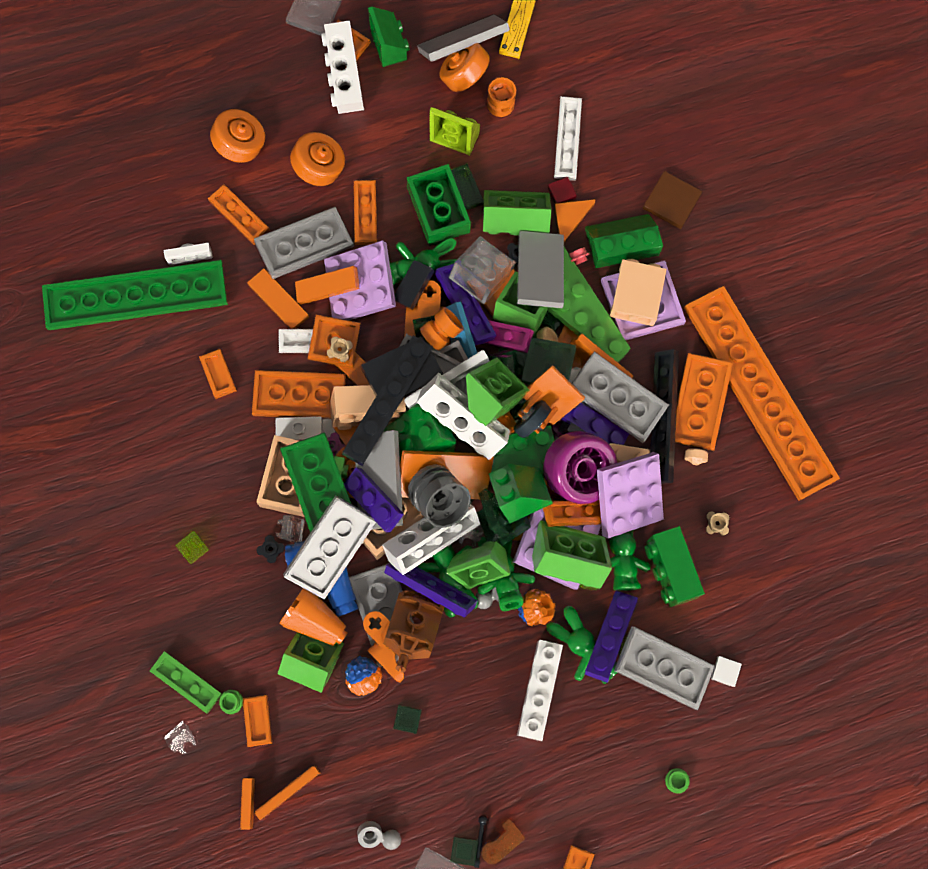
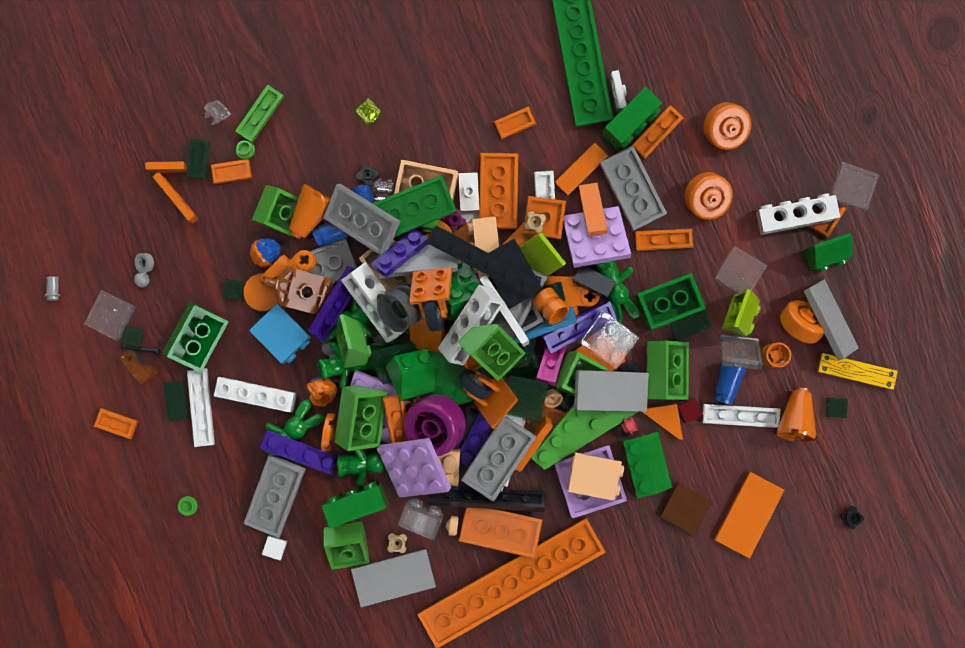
camera: 90 degrees right, 10 degrees up
none -> green slope [163,301,229,373]
none -> clear green plate [163,380,189,421]
none -> clear green plate [186,139,211,179]
none -> white tile [187,368,215,447]
none -> orange tile [244,273,276,311]
none -> dark azure brick [249,304,312,364]
none -> orange tile [321,413,336,452]
none -> bright green slope [324,522,370,570]
none -> light grey tile [351,549,436,607]
none -> clear brick [397,498,444,540]
none -> orange plate [409,267,452,331]
none -> lime slope [520,232,566,276]
none -> green brick [601,87,662,151]
none -> clear tile [714,246,767,293]
none -> blue plant [714,362,747,405]
none -> orange tile [714,471,784,559]
none -> clear tile [719,335,763,370]
none -> orange cone [777,387,817,443]
none -> clear green tile [826,398,848,418]
none -> black plate [841,506,864,529]

